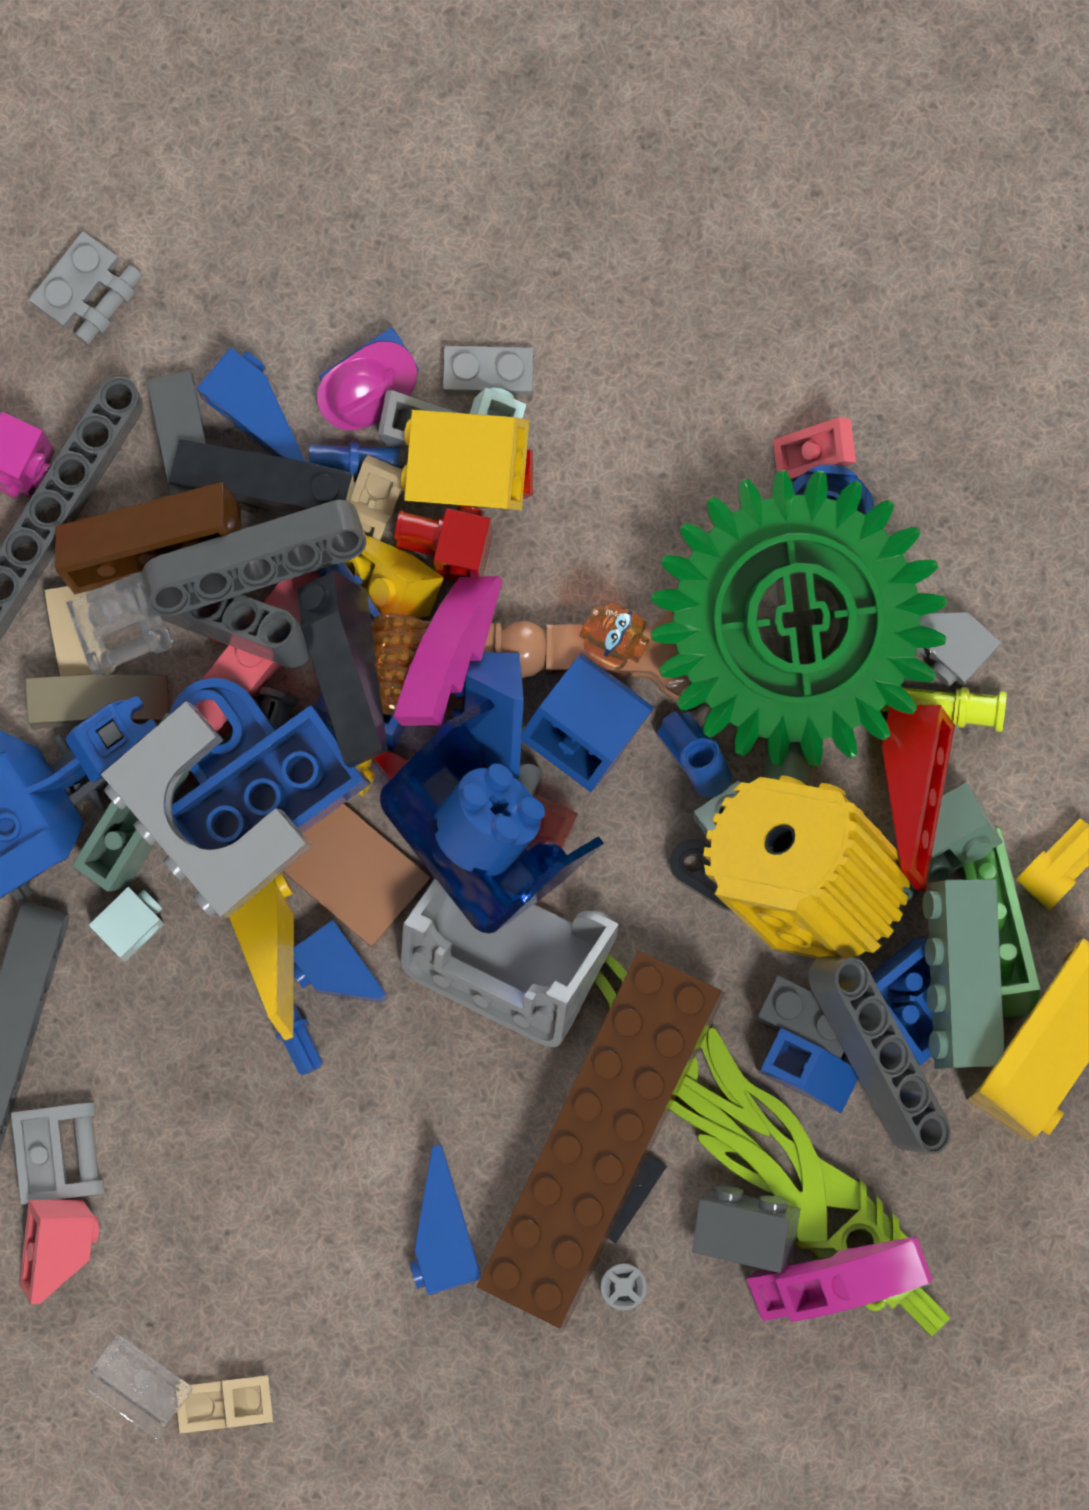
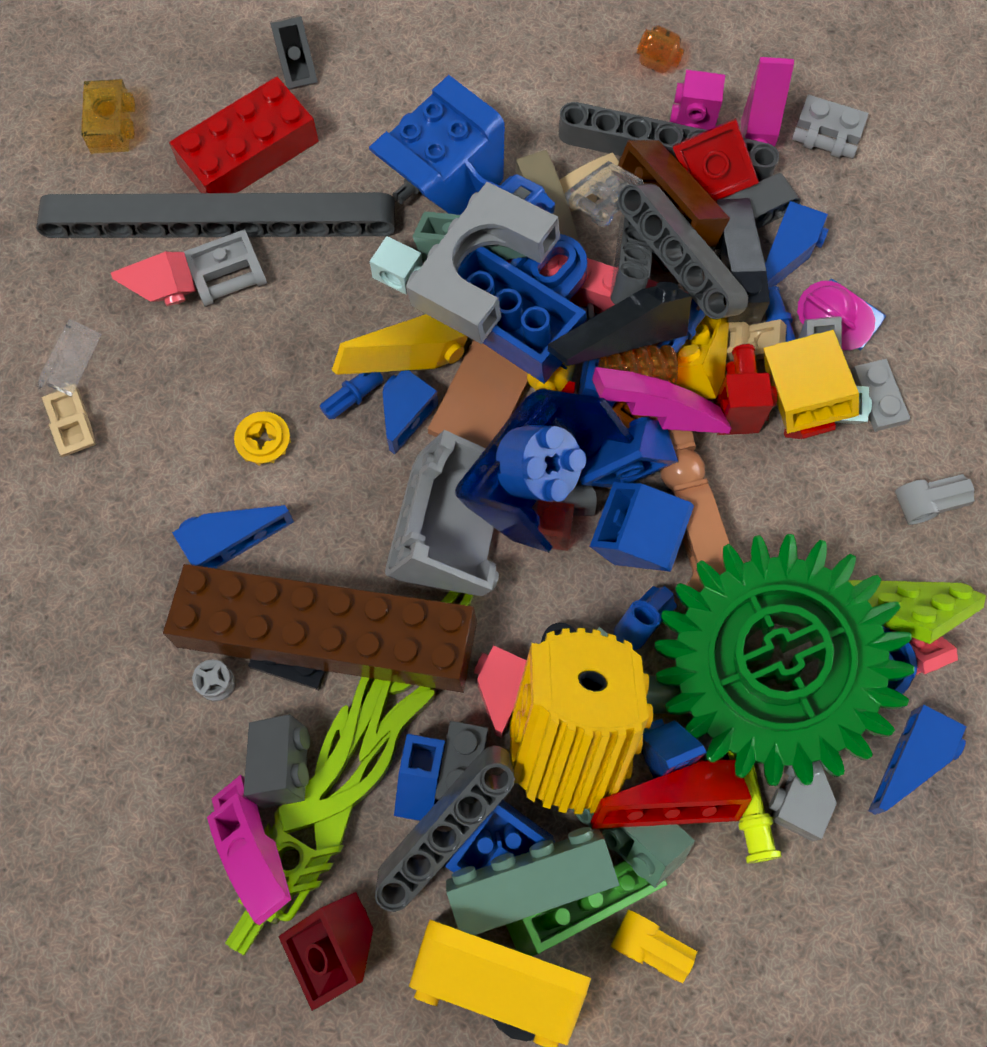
camera: 70 degrees right, 10 degrees down
clear orange head [579,601,651,669] -> none
none -> yellow gear [234,412,291,466]
none -> dark red slope [278,892,374,1011]
none -> coral slope [474,645,527,738]
none -> blue slope [641,719,707,779]
none -> red plate [673,118,759,201]
none -> dark pink slope [741,57,794,147]
none -> lime plate [848,580,986,644]
none -> blue slope [868,705,967,815]
none -> light grey piece [895,474,975,525]

